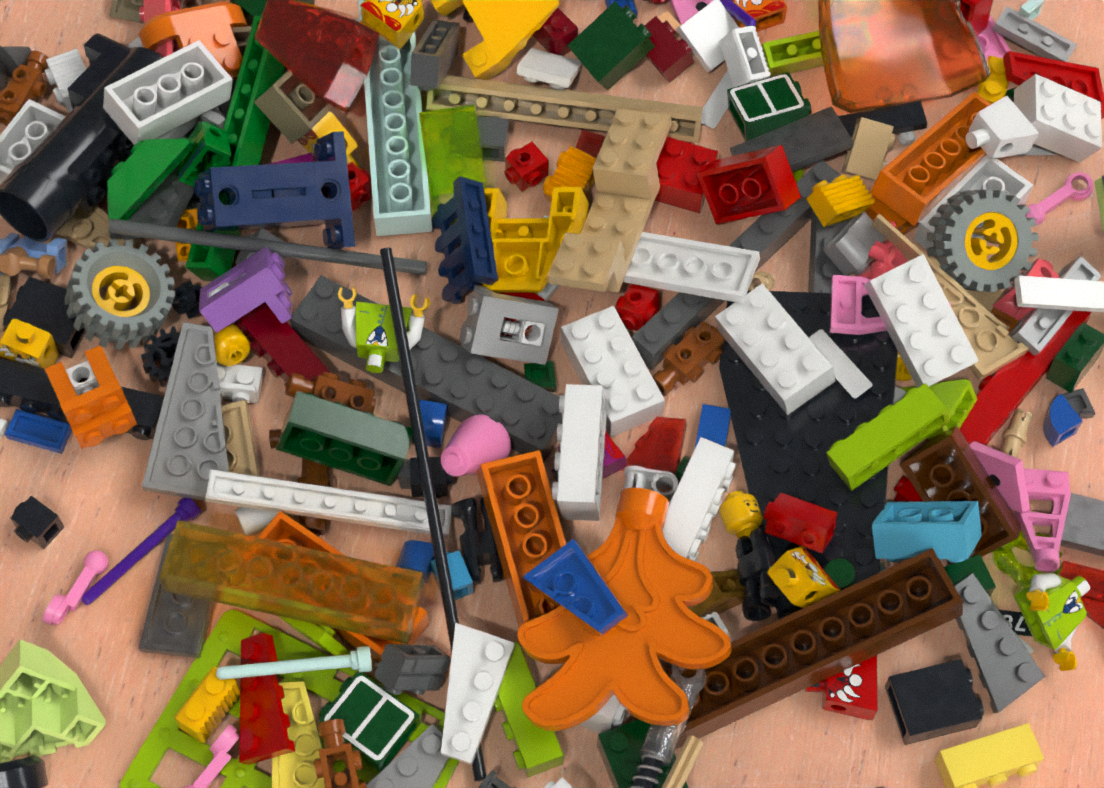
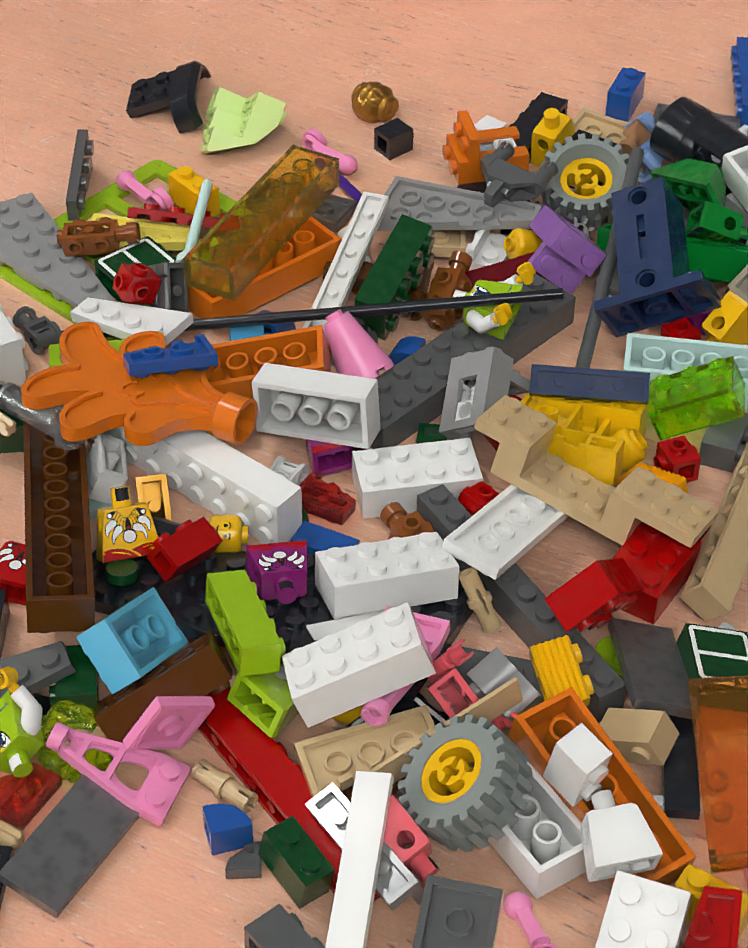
camera: 105 degrees right, 20 degrees down
none -> red brick [112,262,162,305]
none -> magenta torso [246,540,307,604]
none -> dark grey connector [480,141,559,208]
none -> white brick [543,723,613,807]
none -> yellow head [610,427,648,472]

